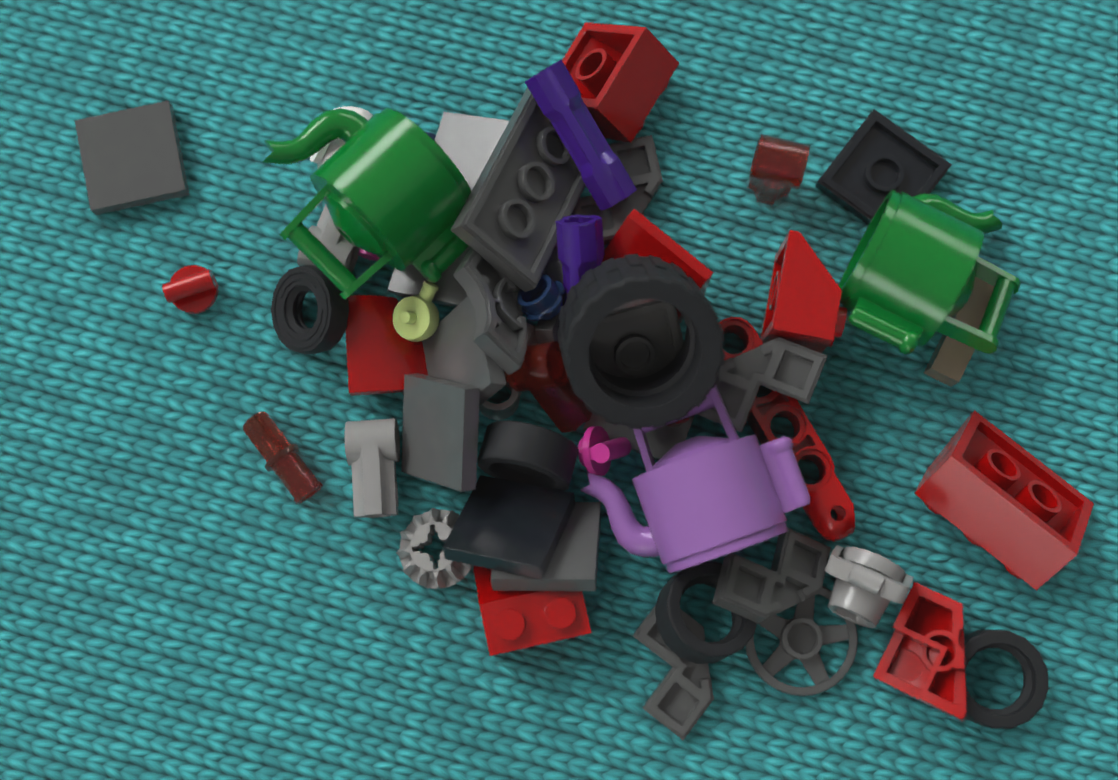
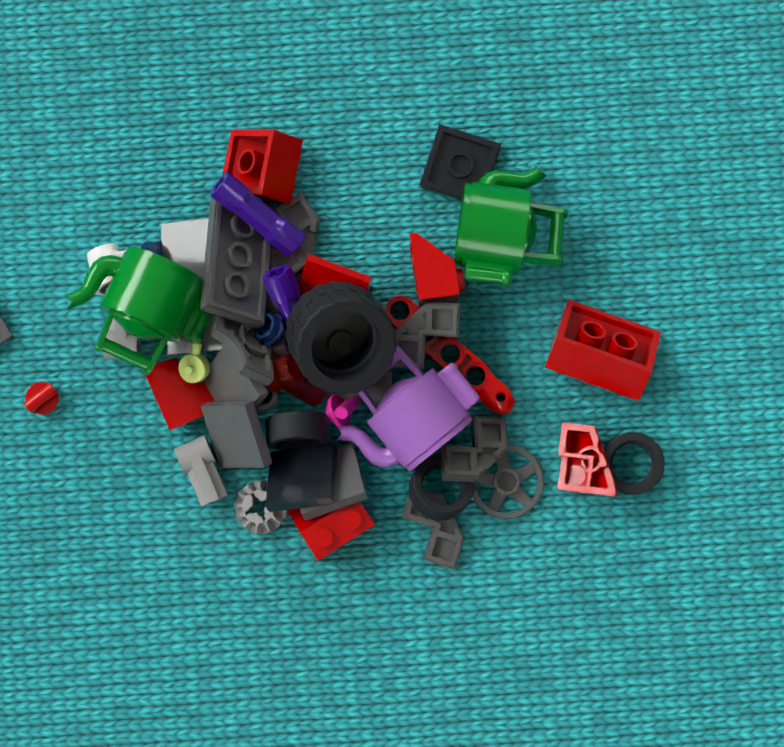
camera: 25 degrees left, 5 degrees up
clear red axle [243,411,323,504] -> none
black tyre [271,265,349,354] -> none
clear red piece [748,134,810,205] -> none
light grey piece [825,545,914,628] -> none
dark tan piece [924,276,994,387] -> none

